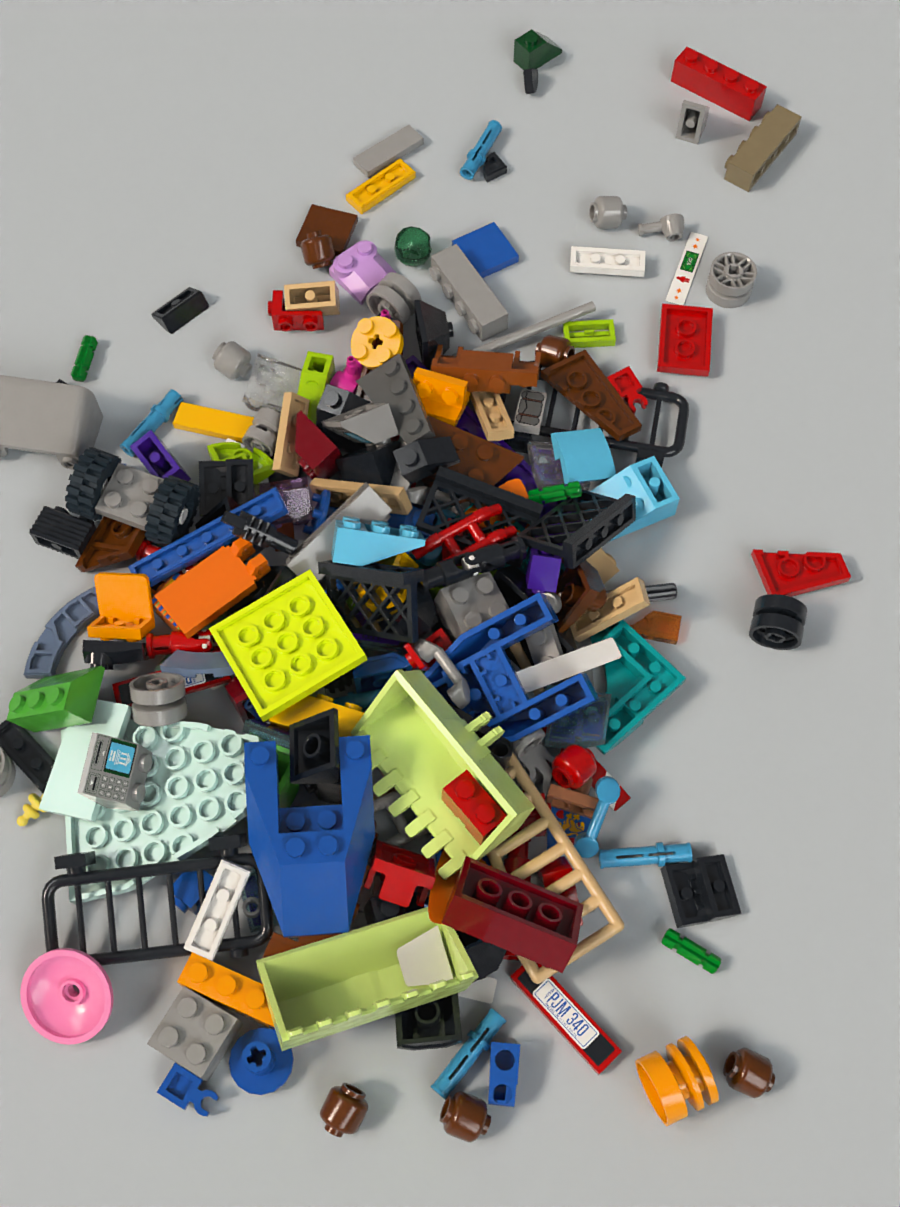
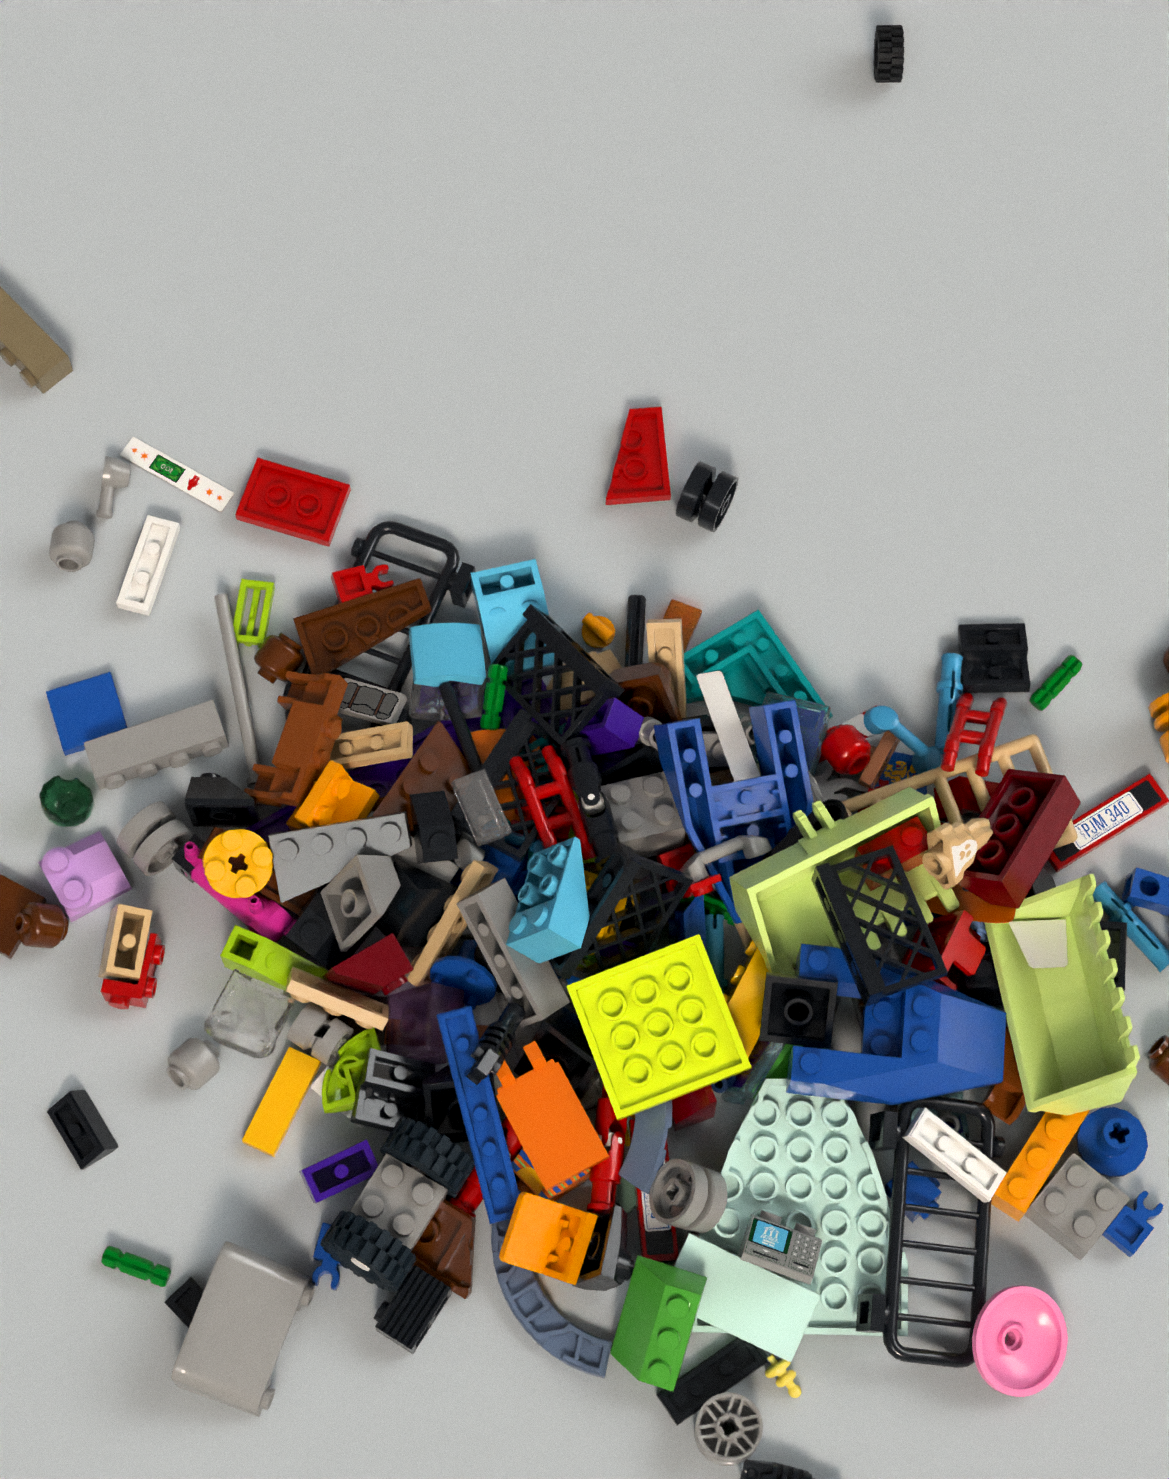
camera: 80 degrees left, 5 degrees up
dark azure pin [120,389,184,457] -> none
light grey wheel [706,252,757,308] -> none
none -> black bar [438,683,483,777]
none -> clear tile [451,769,512,846]
none -> light orange plate [582,612,615,648]
none -> black fence [811,845,948,1007]
none -> tan rock [922,818,993,890]
none -> red piece [941,693,1008,777]

